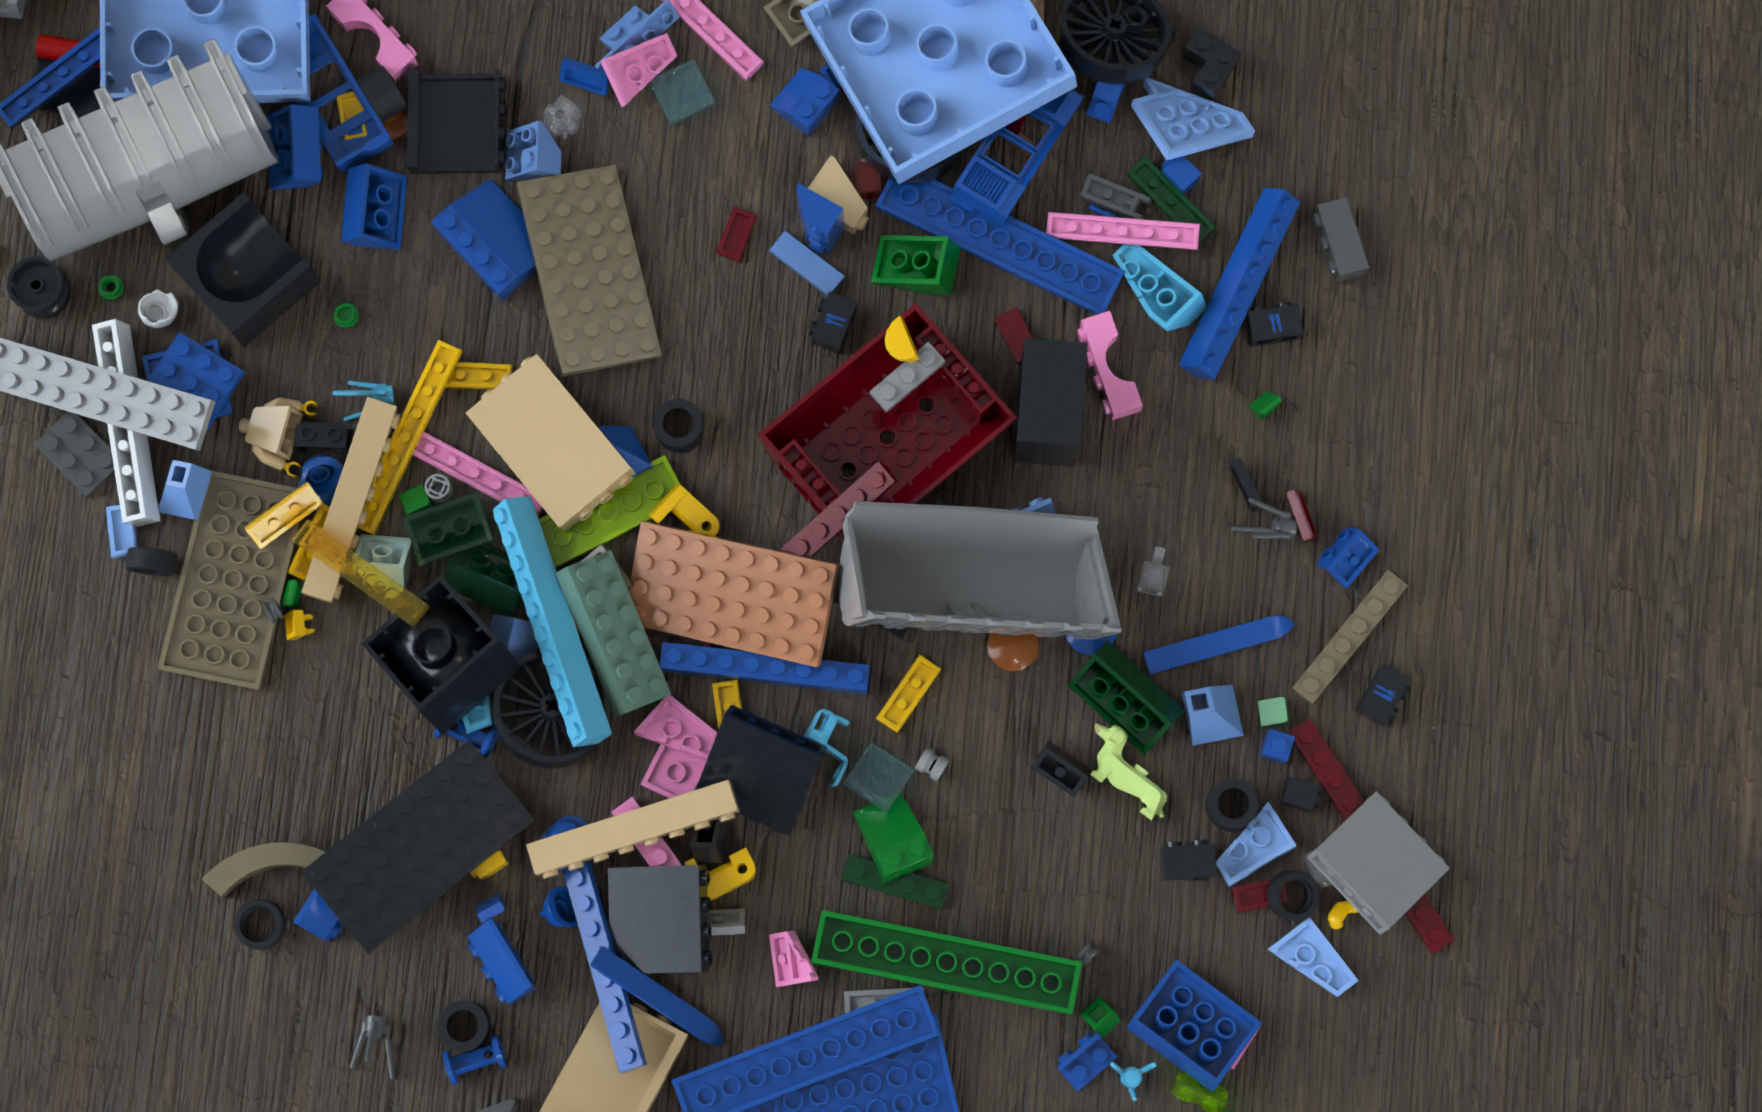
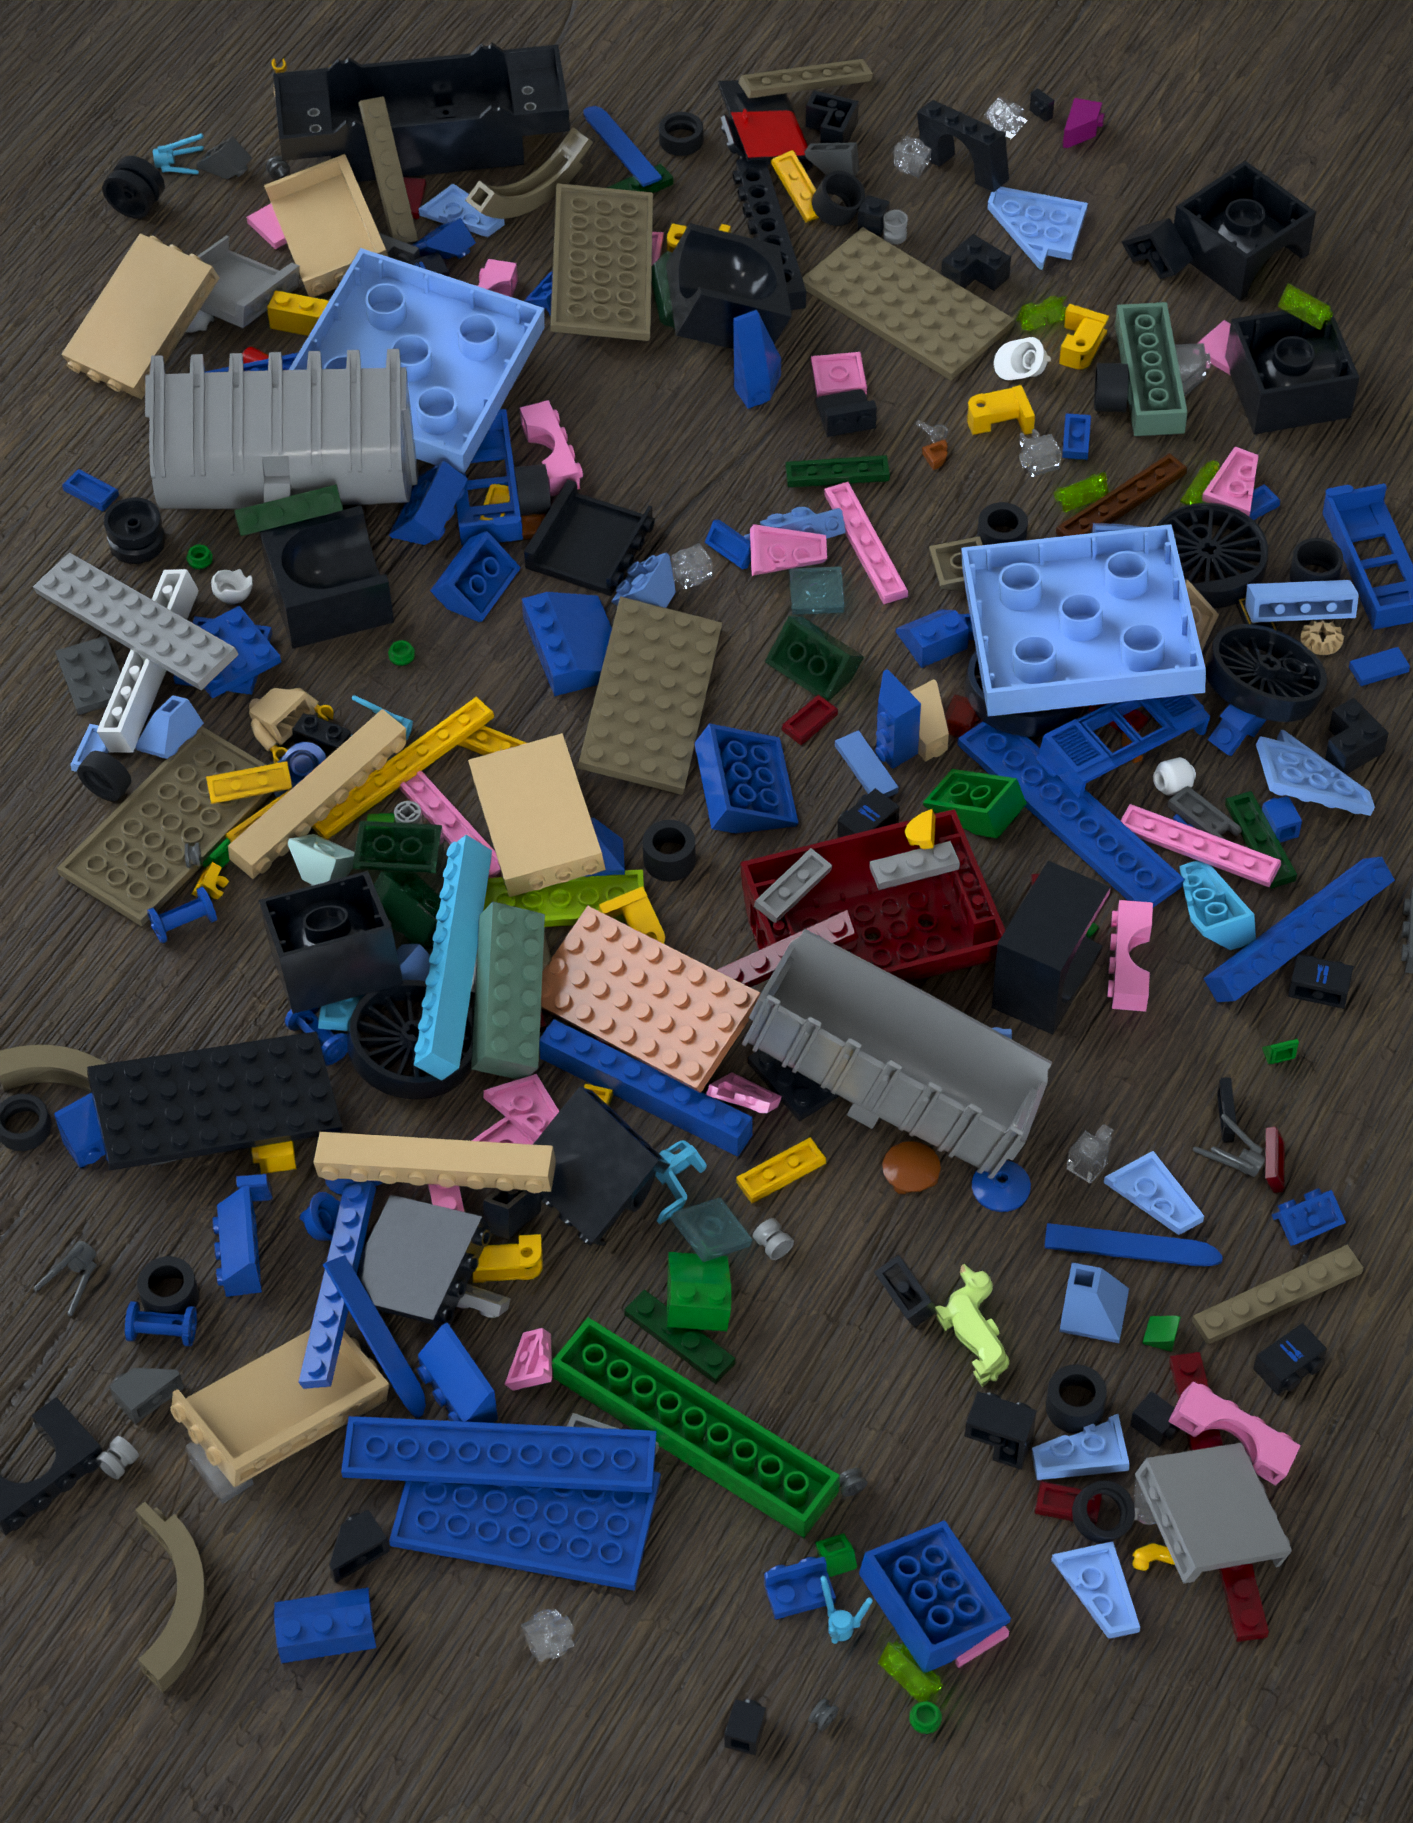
camera: 25 degrees right, 25 degrees down
clear yellow plate [292,519,429,628] -> none
dark green slope [1068,641,1185,755] -> none
blue brick [1259,729,1295,765] -> none
none -> blue hose [147,887,217,944]
none -> dark green plate [234,484,344,536]
none -> blue slope [417,1323,498,1423]
none -> blue slope [695,723,798,834]
none -> bright pink wing [706,1072,781,1113]
none -> light grey plate [754,848,832,923]
none -> clear green slope [765,616,864,702]
none -> light blue wing [1104,1151,1204,1235]
none -> white head [1153,757,1196,796]
none -> bright pink arch [1168,1381,1301,1486]

